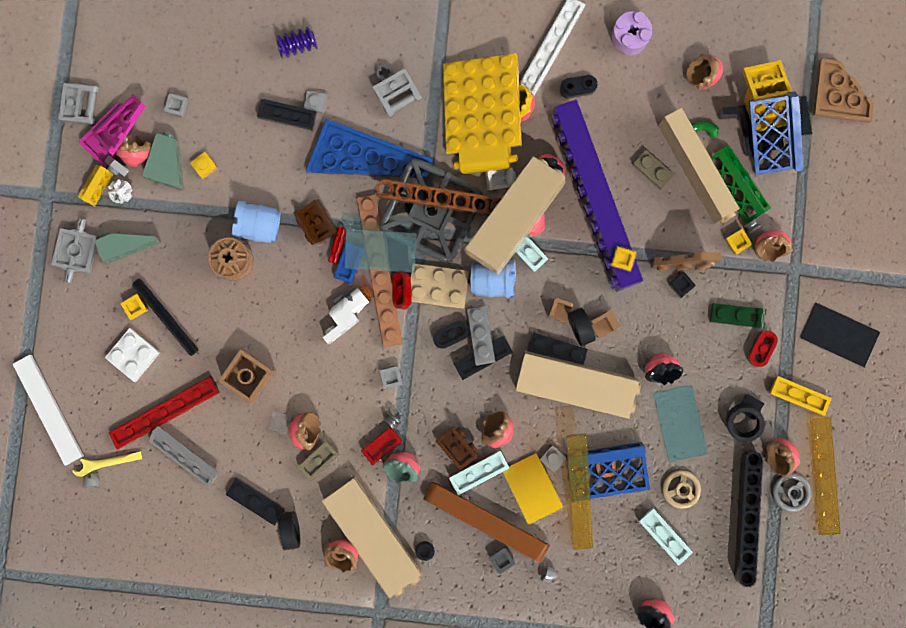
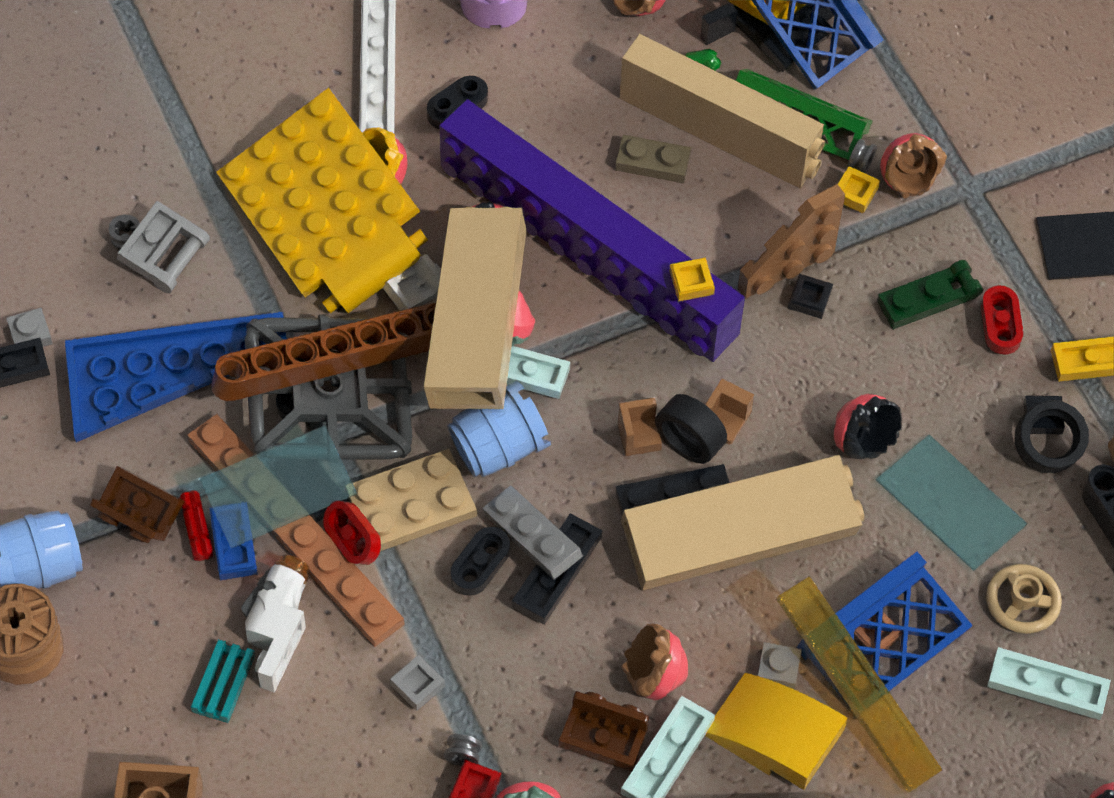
camera: 35 degrees left, 25 degrees down
none -> teal tile [191,639,255,723]

